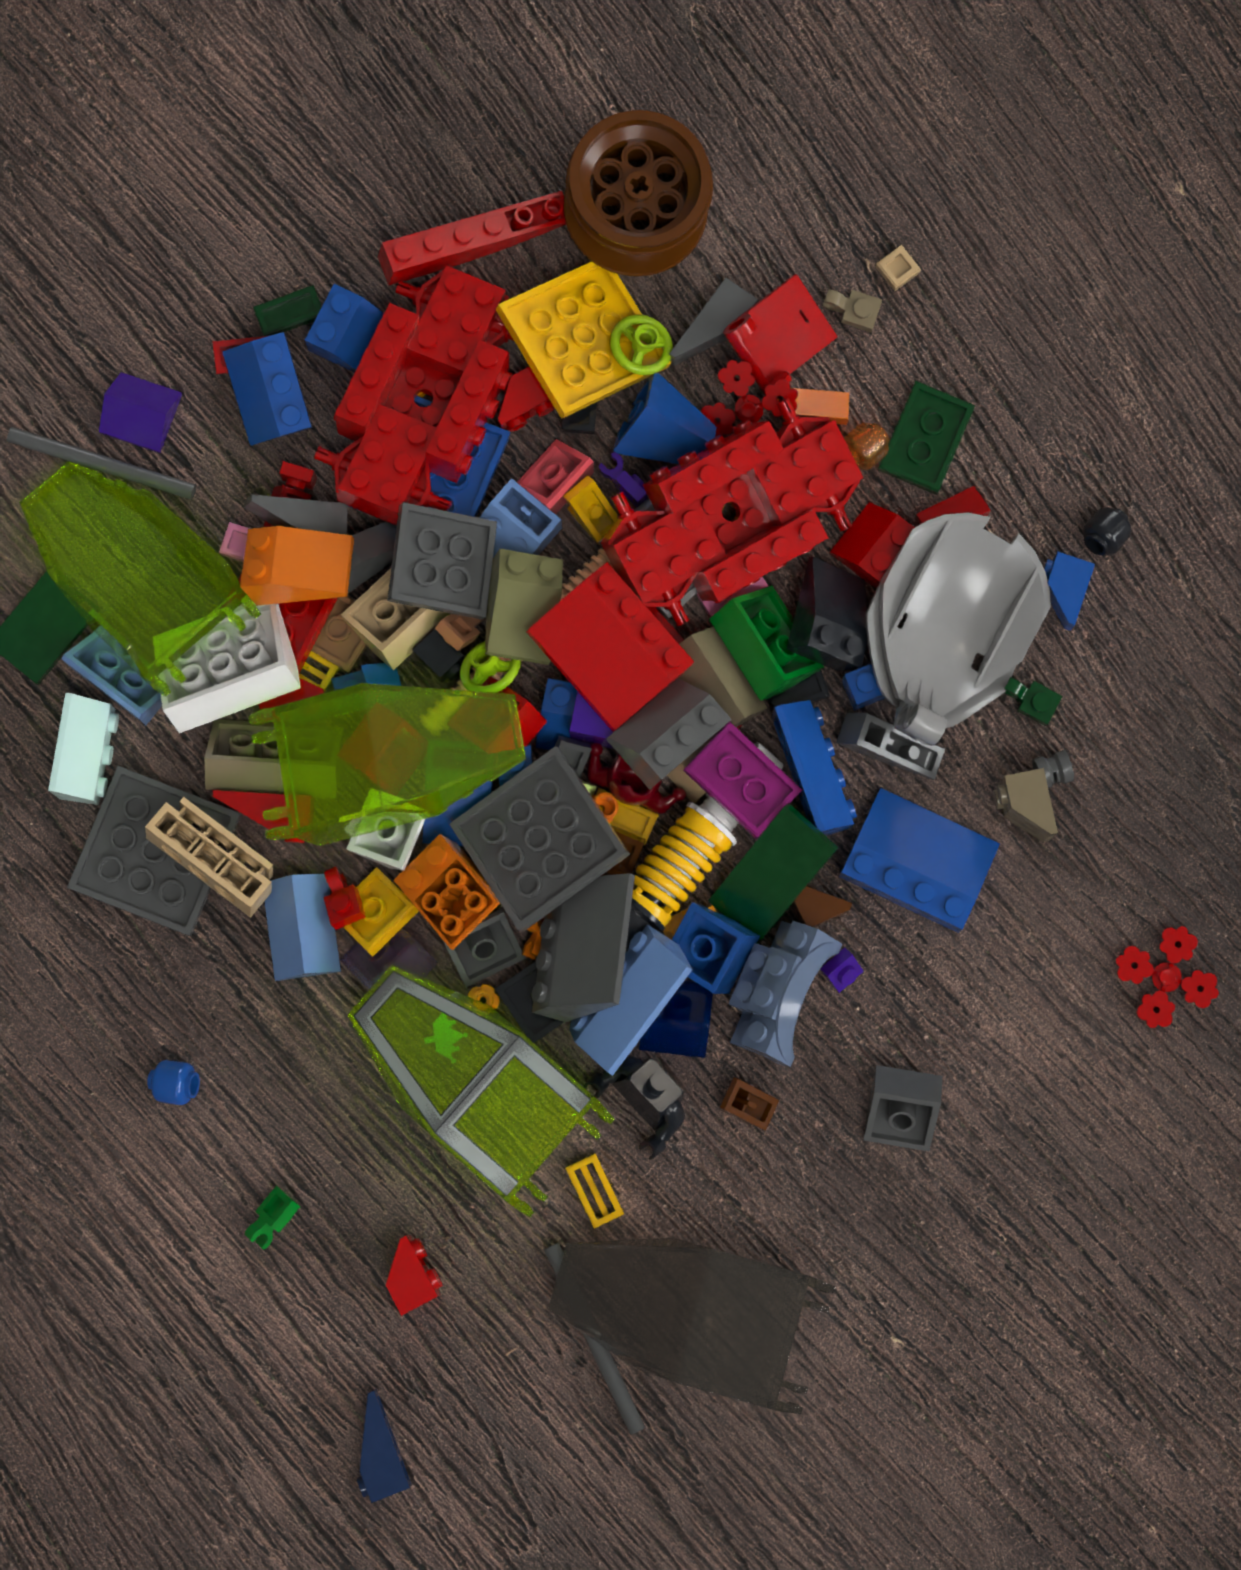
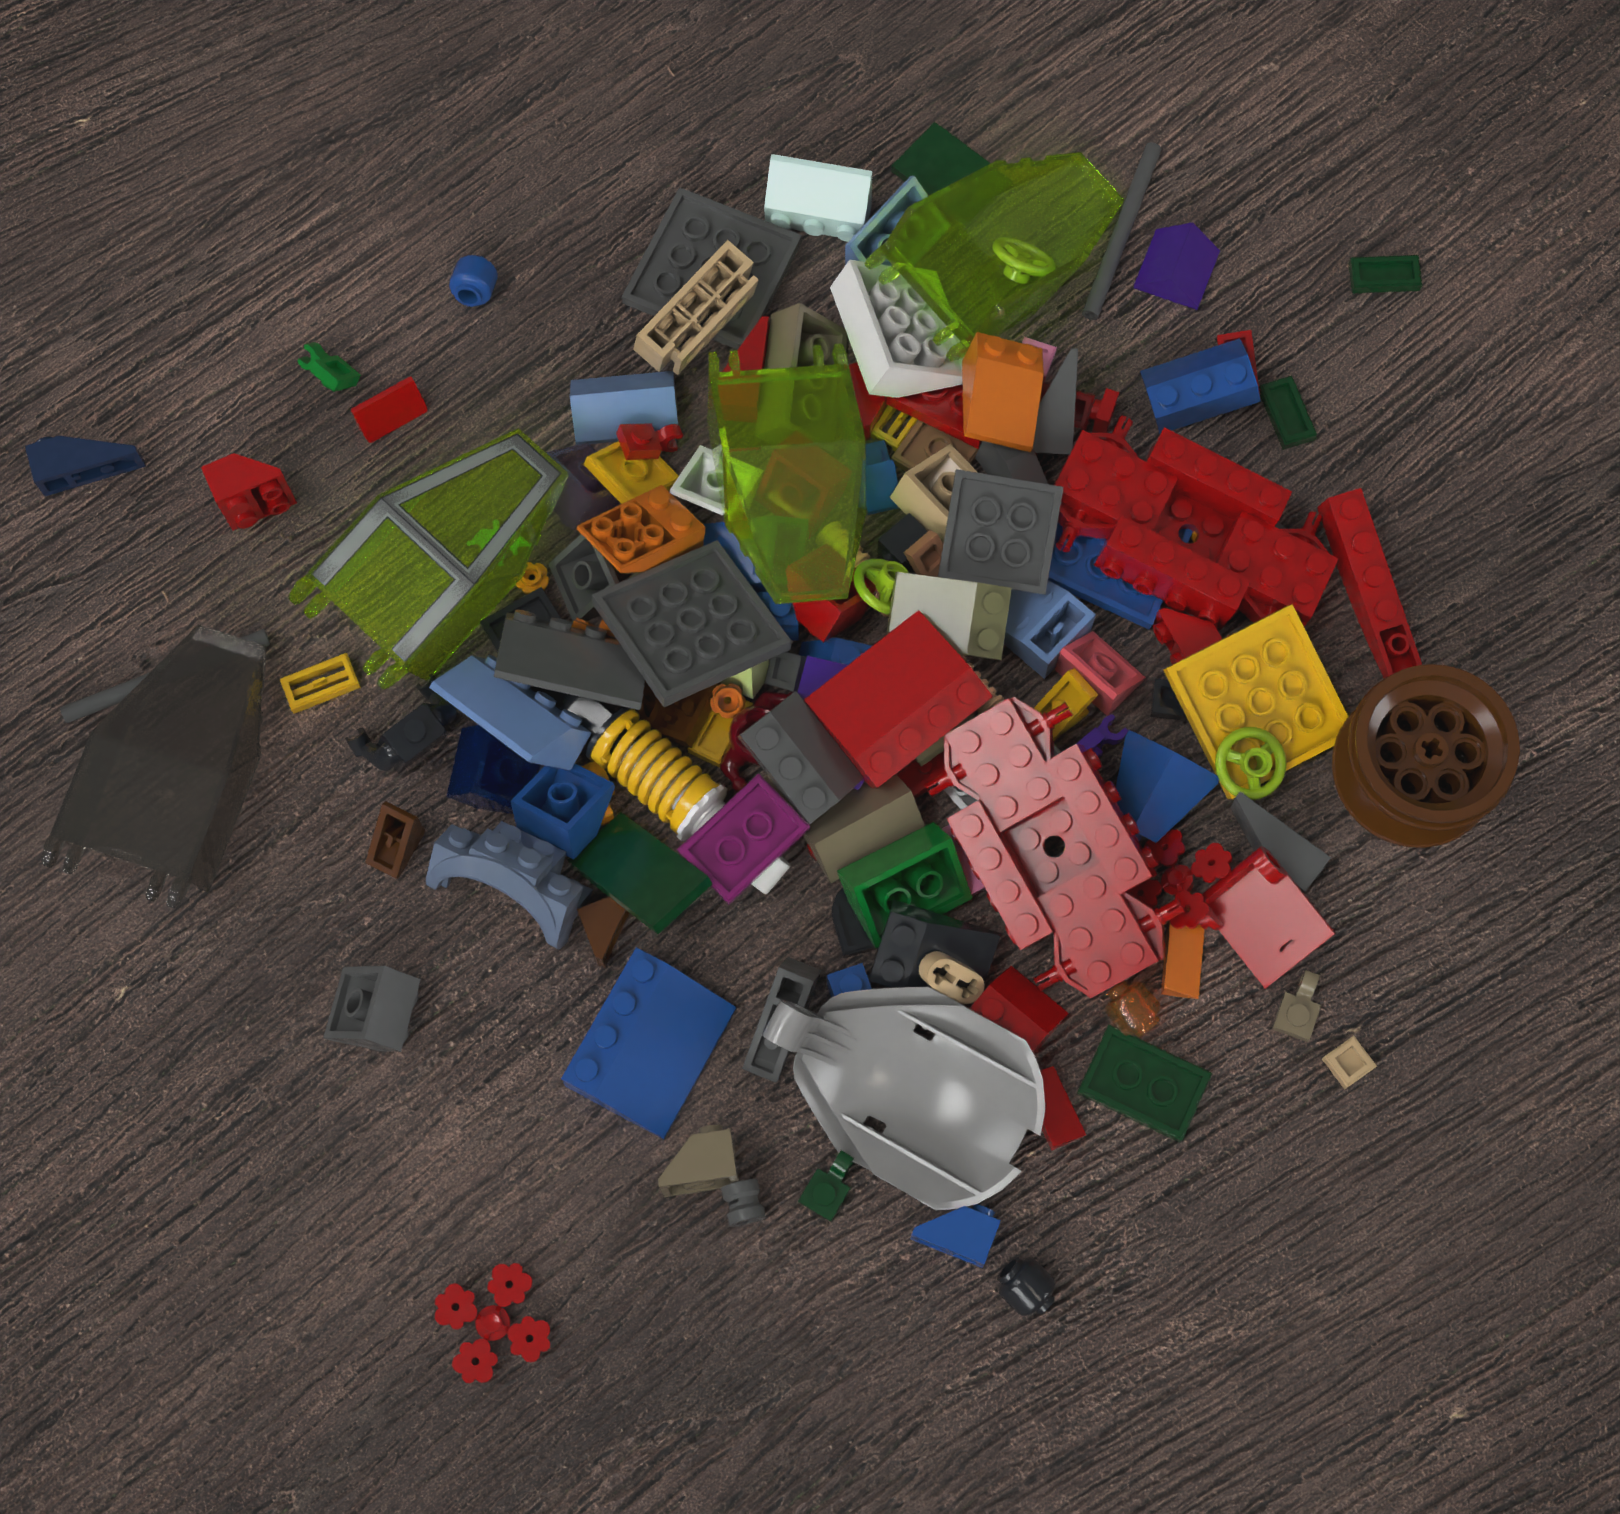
camera: 95 degrees right, 10 degrees down
blue slope [305,284,384,373] -> none
blue slope [771,700,857,836] -> none
dark purple plate [820,947,864,993] -> none
none -> red slope [351,377,428,443]
none -> tan beam [919,951,984,1004]
none -> lime piece [992,237,1056,284]
none -> dark green tile [1348,255,1422,293]

